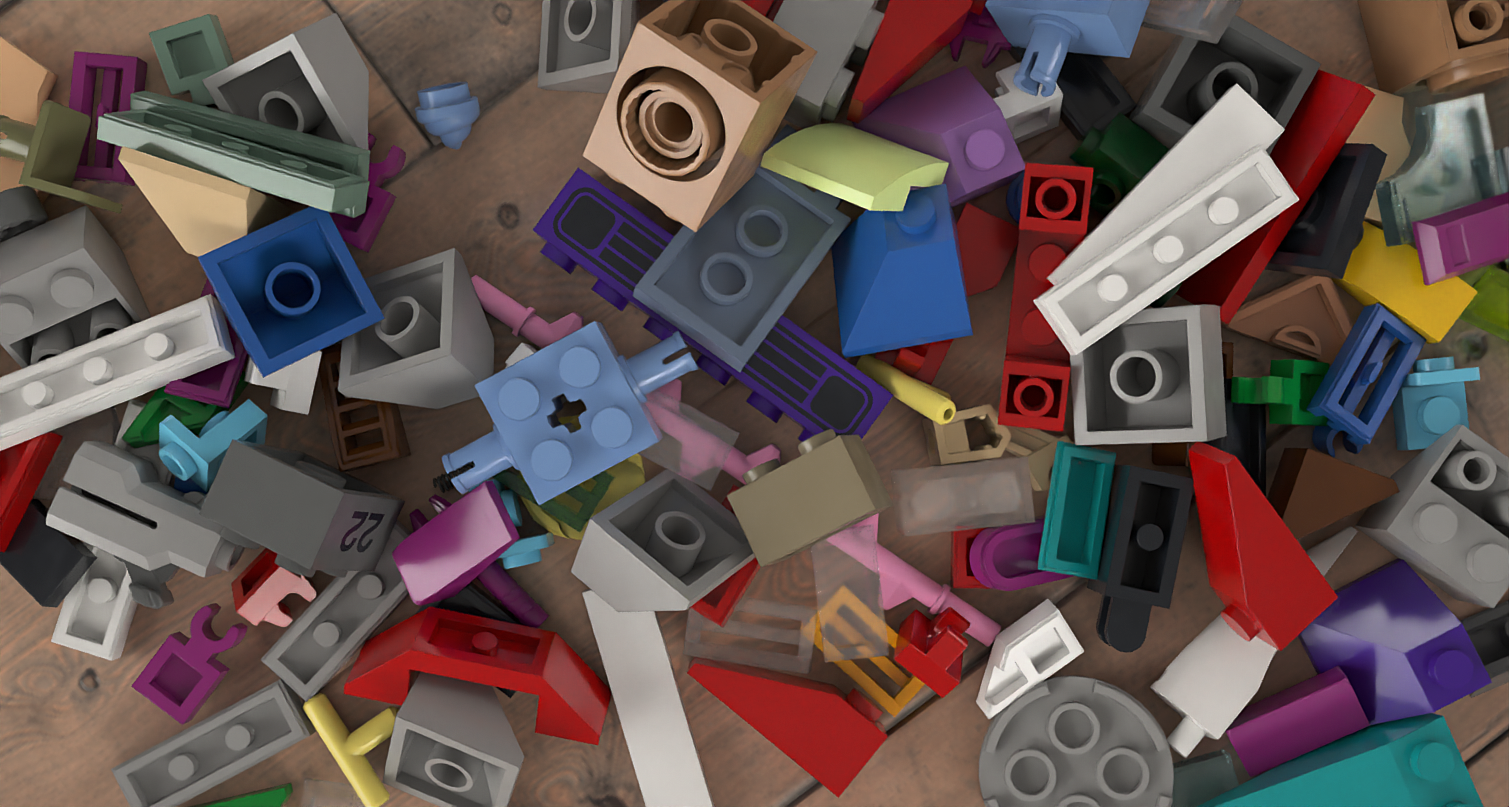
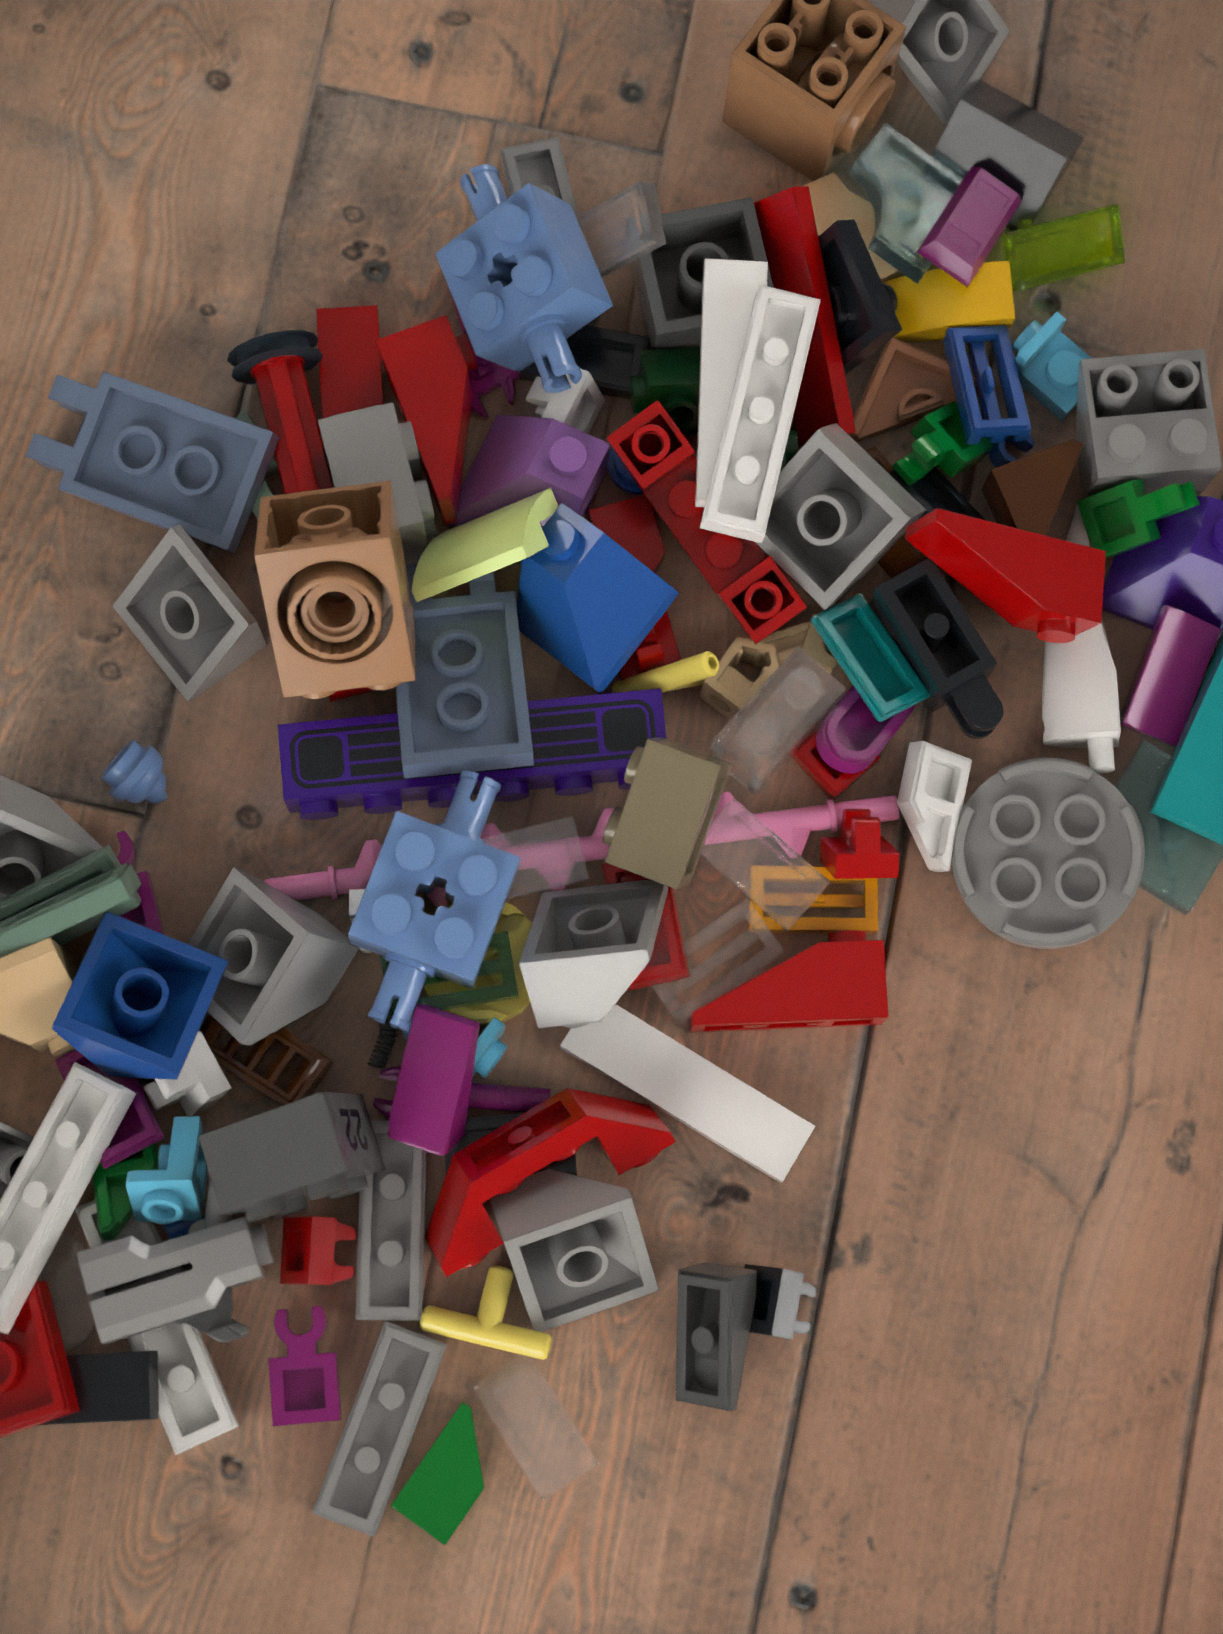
camera: 45 degrees left, 10 degrees down
none -> green plate [1077,479,1200,559]

